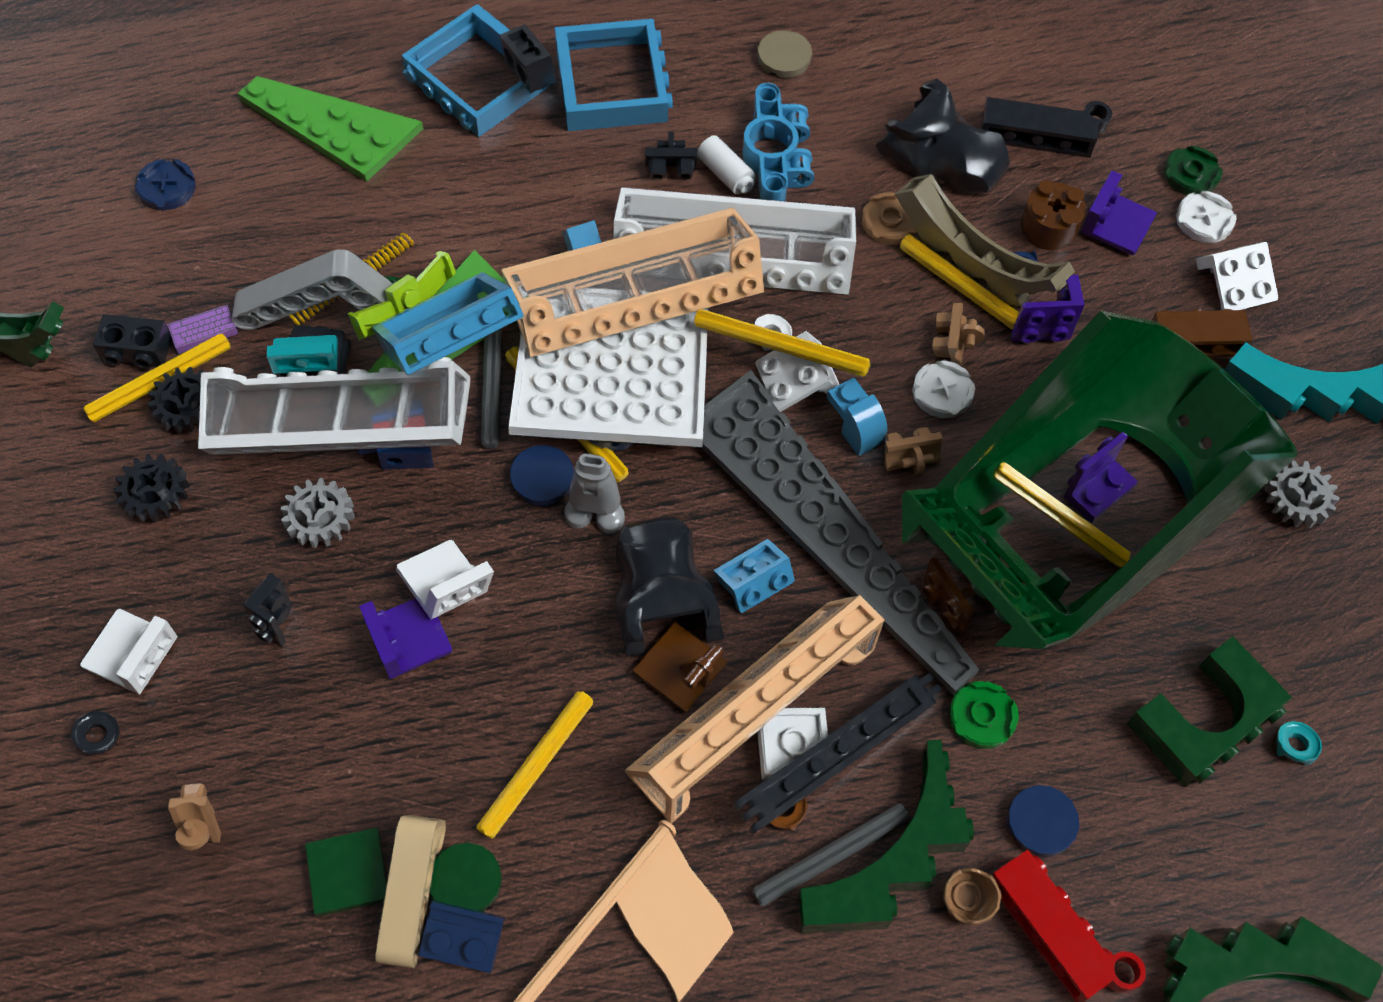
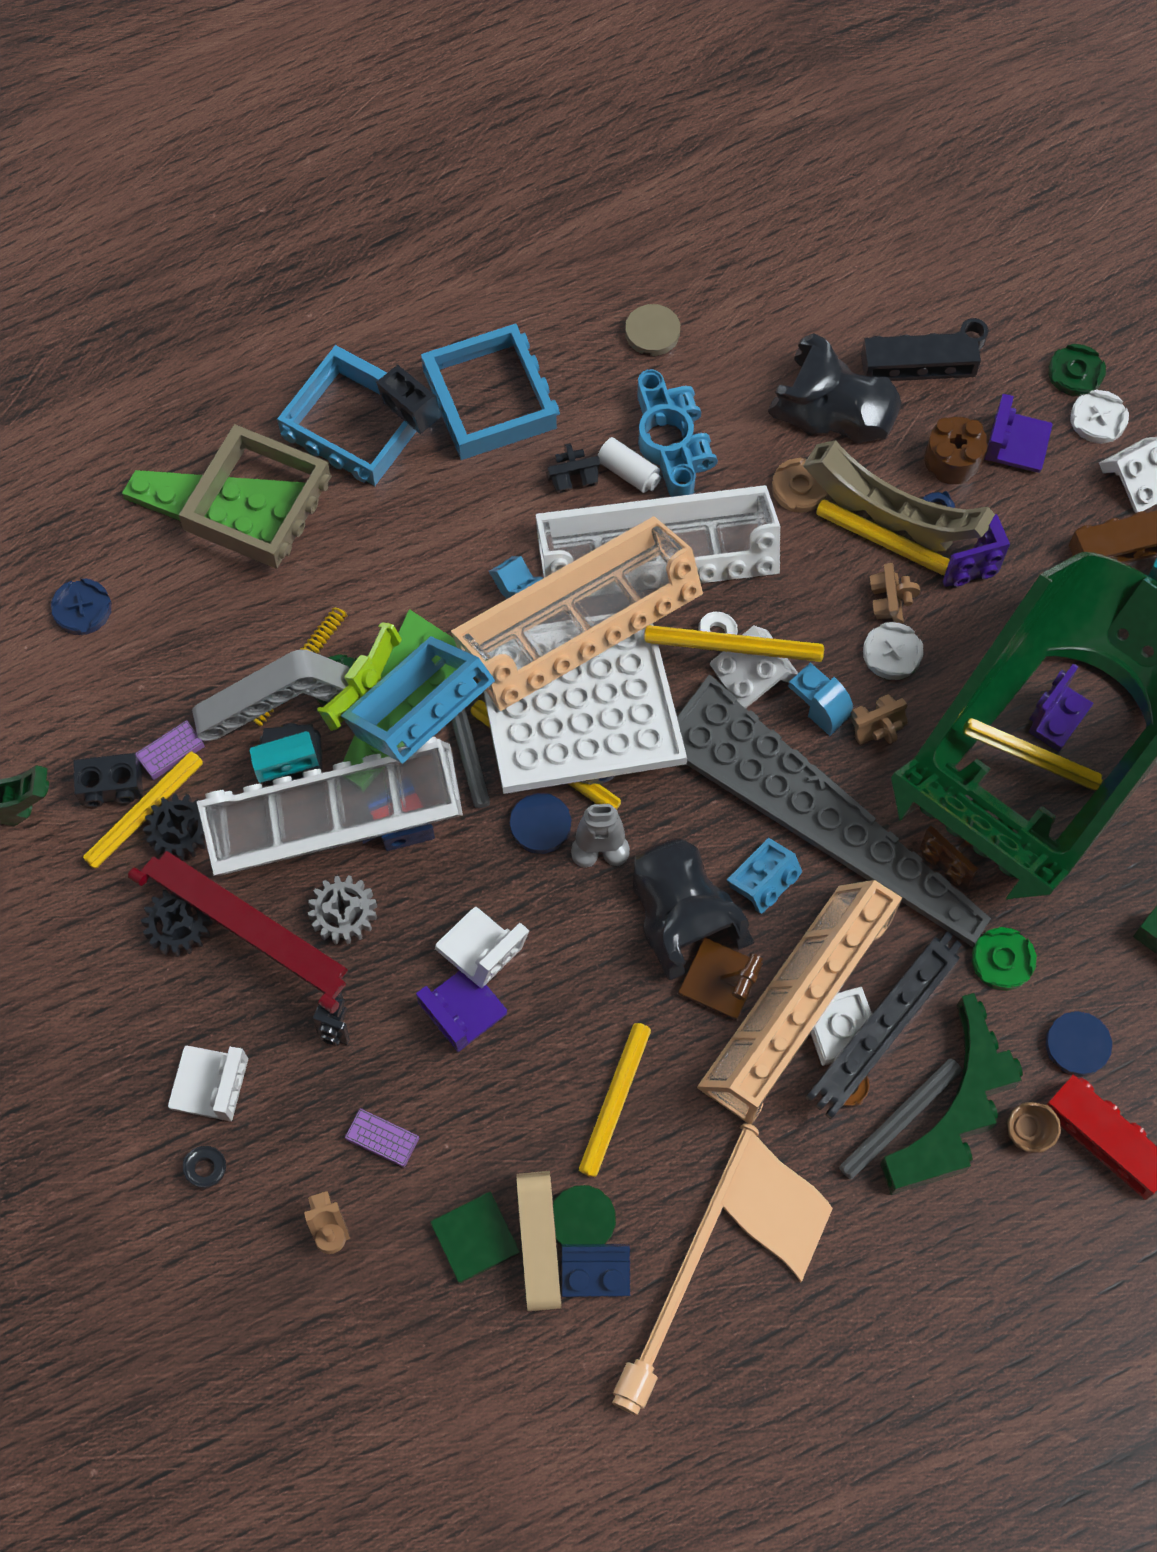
camera: 10 degrees left, 5 degrees up
none -> dark red piece [128,851,348,1013]
none -> dark tan window [179,424,332,569]
none -> medium lavender tile [345,1108,419,1168]

